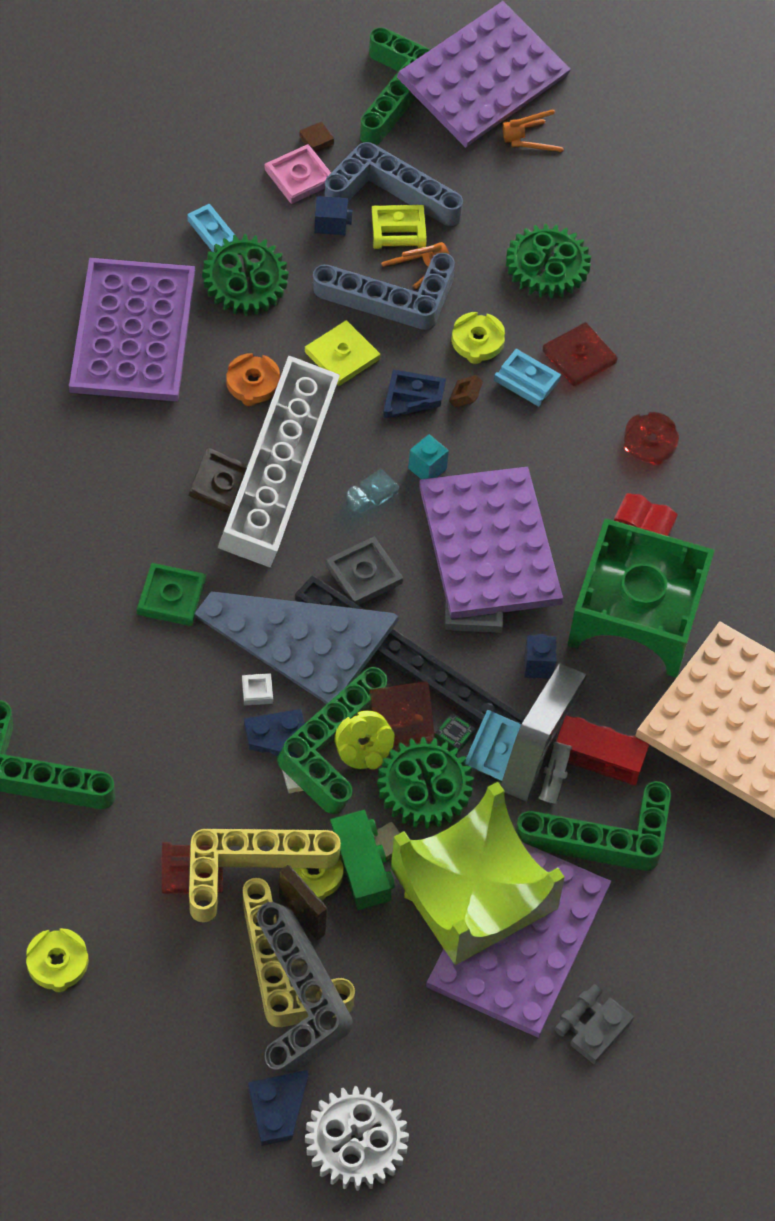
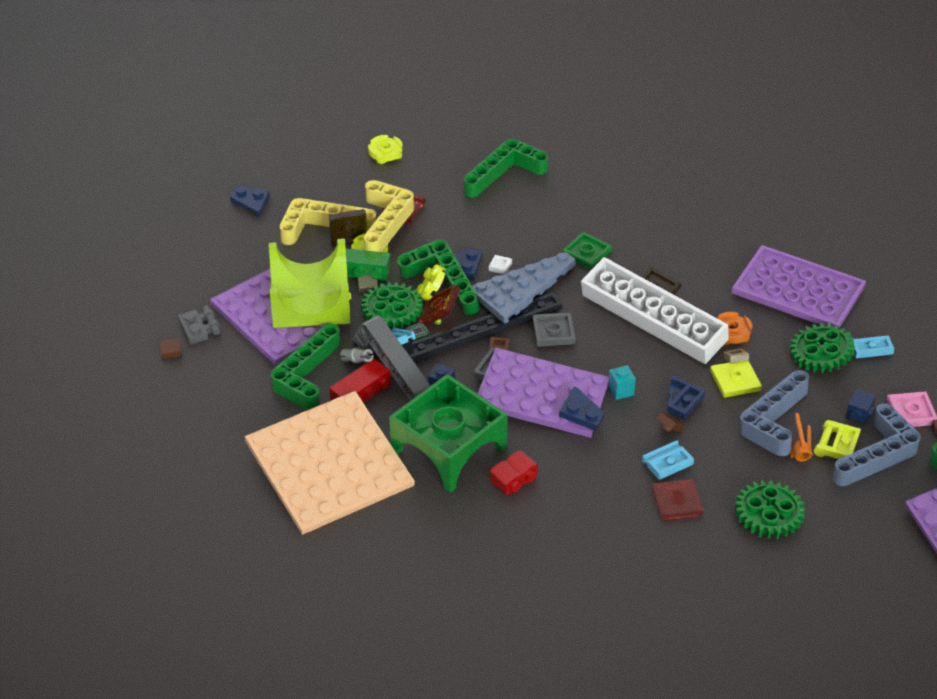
camera: 120 degrees right, 15 degrees down
dark grey beam [257,902,353,1073] -> none
white gear [305,1086,409,1191] -> none
clear light blue plate [344,468,399,513] -> none
neon yellow plate [451,312,505,364] -> none
orange plant [502,109,564,152] -> none
clear red plate [624,412,679,465] -> none
none -> reddish brown tile [159,338,182,359]
none -> reddish brown tile [489,337,510,351]
none -> dark blue wing [559,386,605,431]
none -> dark tan tile [723,349,749,363]

